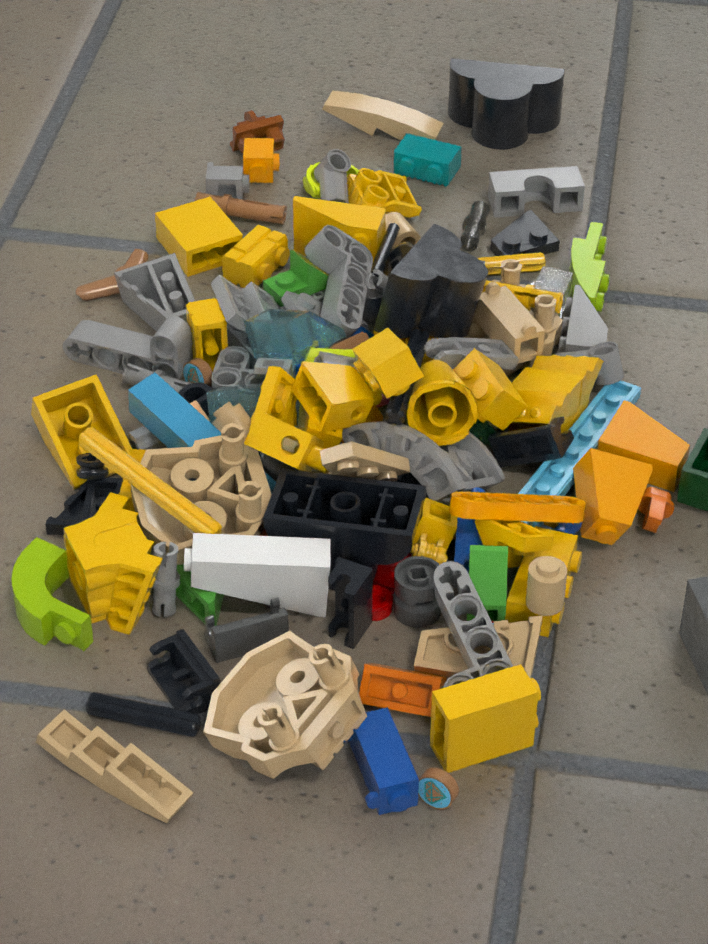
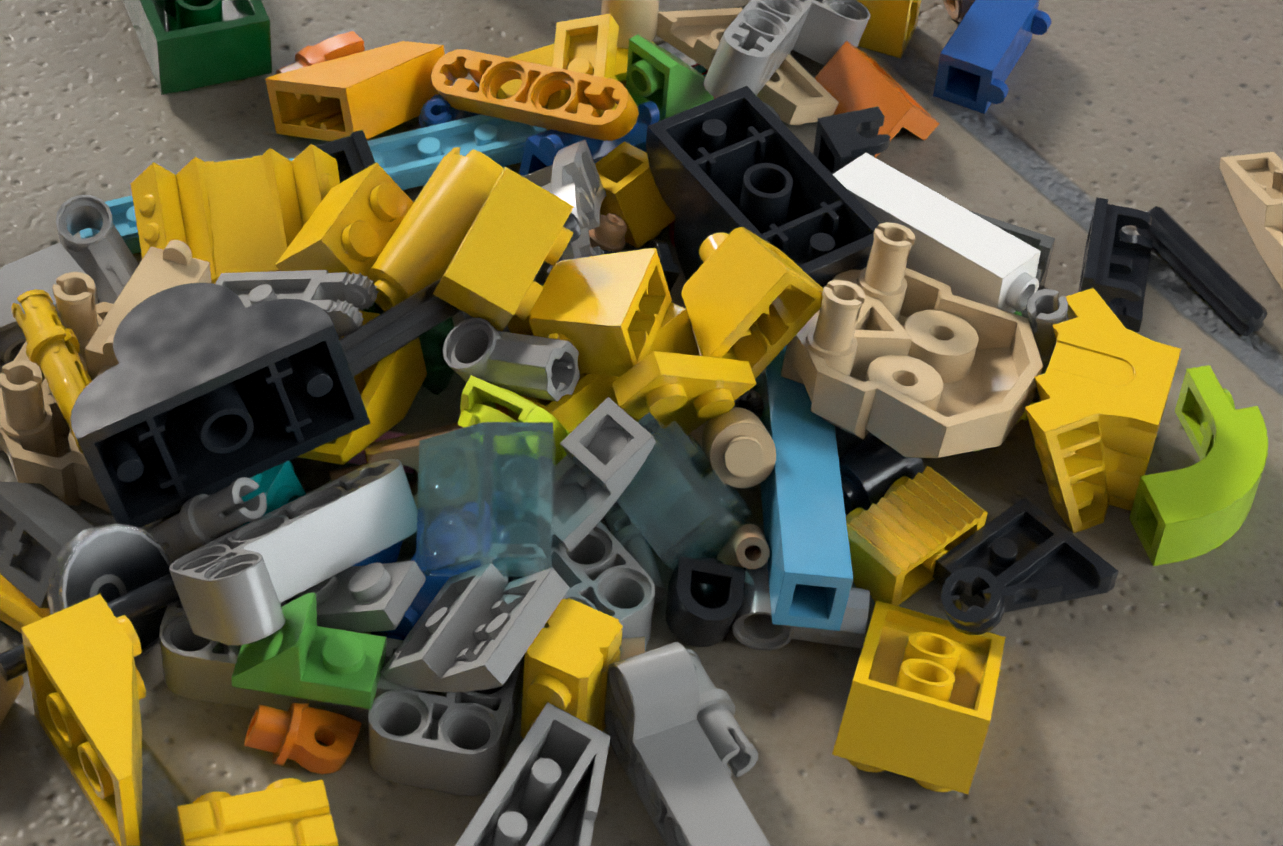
camera: 140 degrees left, 5 degrees up
yellow axle [79,427,222,534] -> none
tan brick [203,631,367,779] -> none
tan wing [320,441,410,482] -> none
light orange slope [597,400,690,492] -> none

